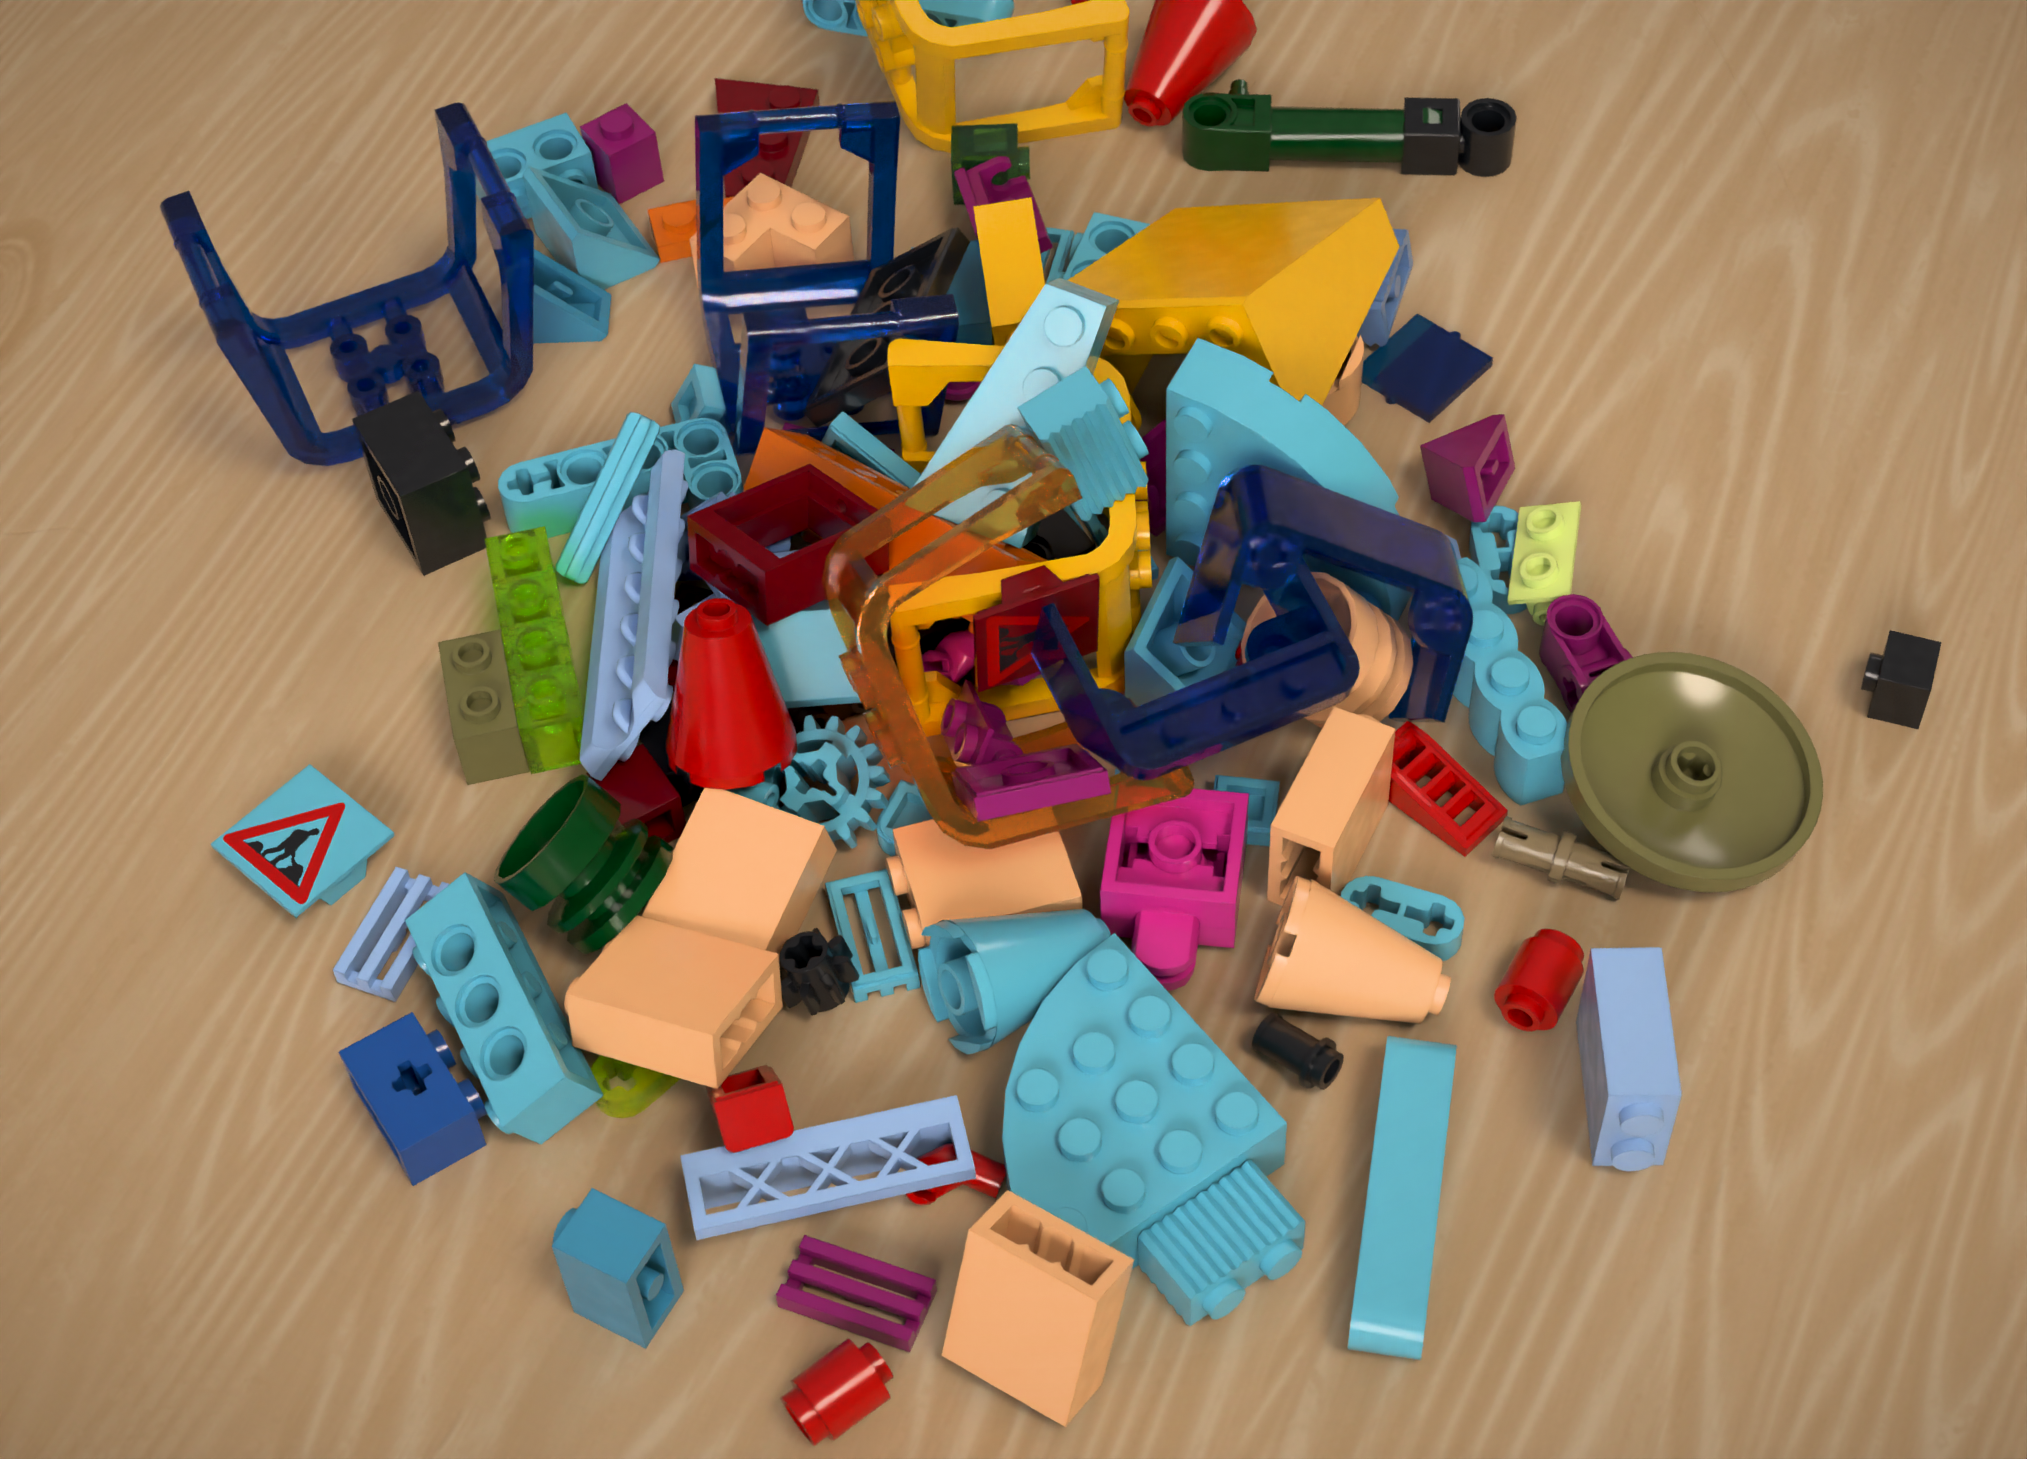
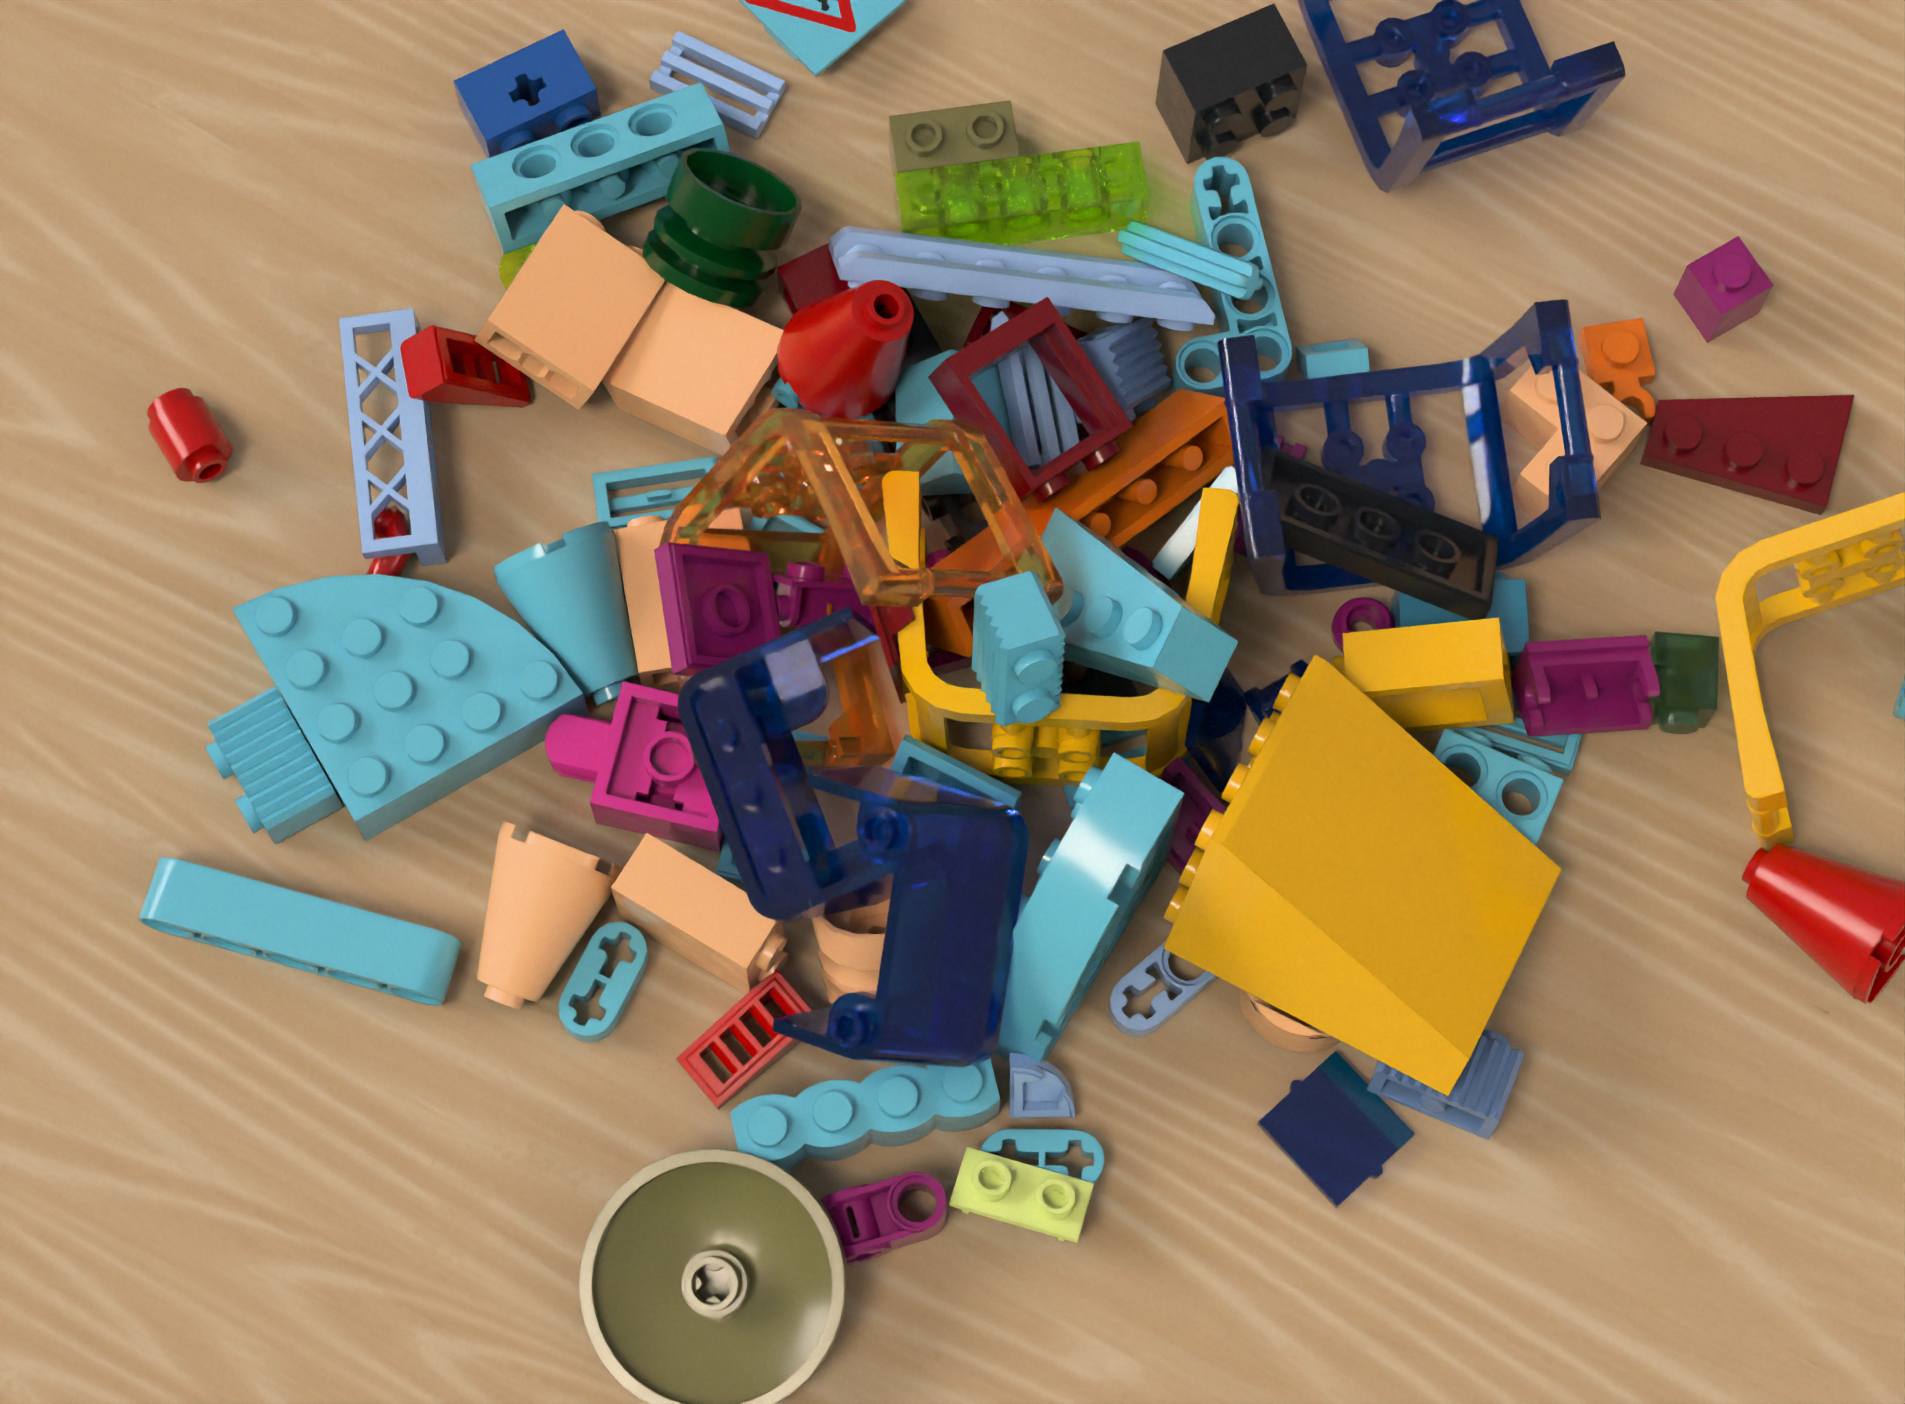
camera: 90 degrees right, 20 degrees up
medium azure brick [464,113,598,230] -> none
dark azure slope [508,240,612,344] -> none
medium azure slope [523,166,660,290] -> none
dark azure brick [552,1188,684,1349] -> none
magenta tile [776,1235,937,1353] -> none
black gear [779,928,859,1015] -> none
light nougat brick [942,1190,1134,1427] -> none
dark green piece [1182,79,1517,177] -> none
black pin [1252,1012,1344,1090] -> none
magenta slope [1420,414,1515,523] -> none
dark tan pin [1492,816,1630,899] -> none
red brick [1494,929,1584,1032] -> none
light blue brick [1576,947,1682,1171] -> none

